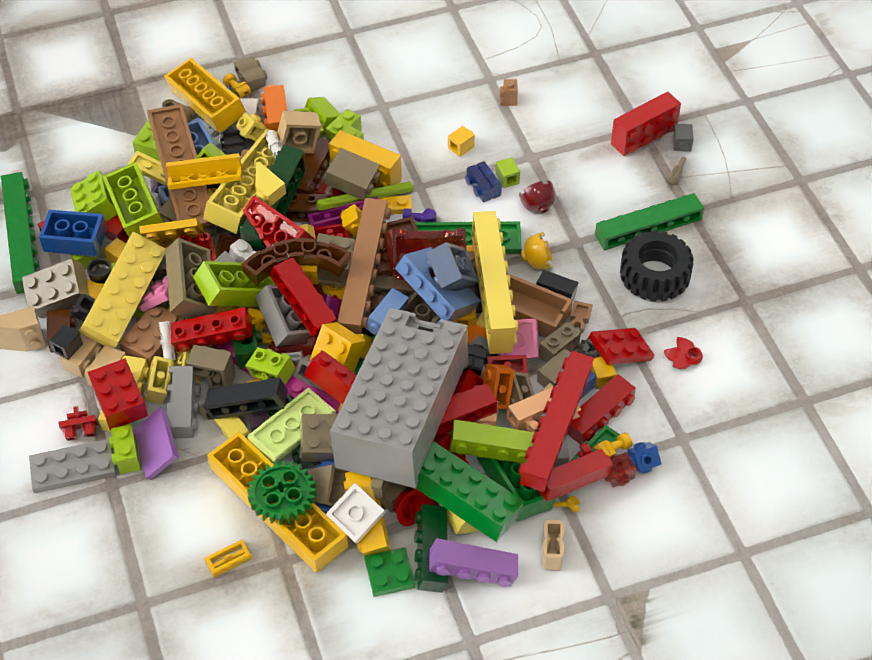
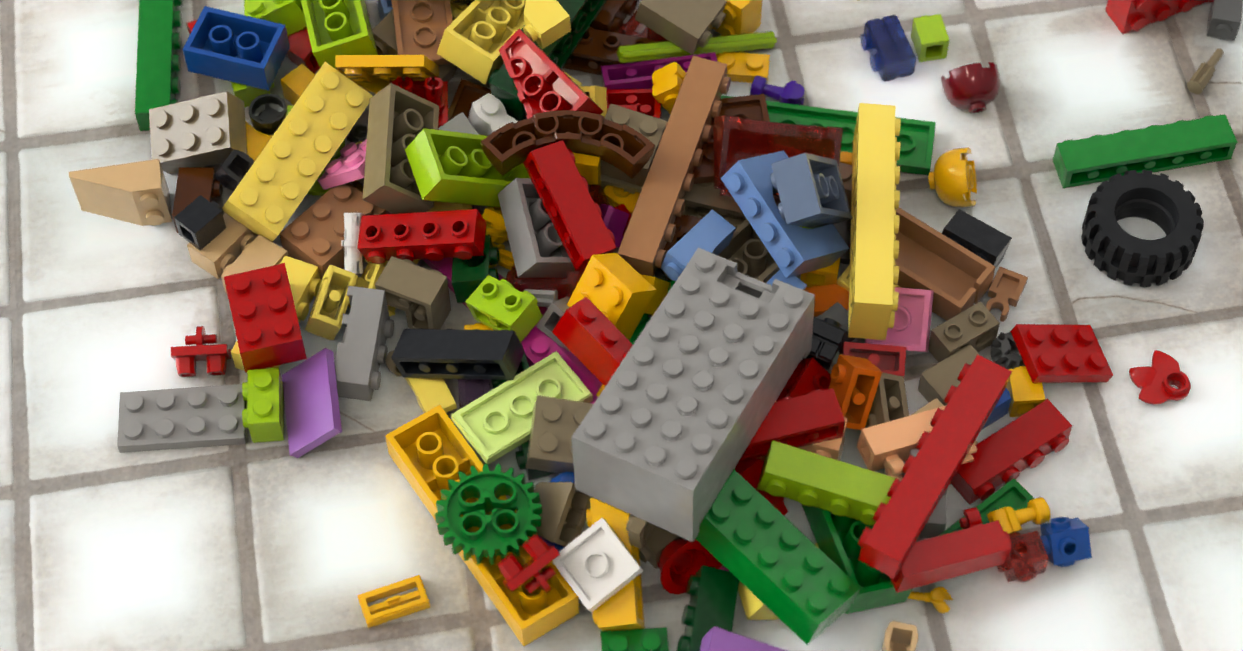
camera: 10 degrees right, 5 degrees up
none -> red hips [497,534,560,594]

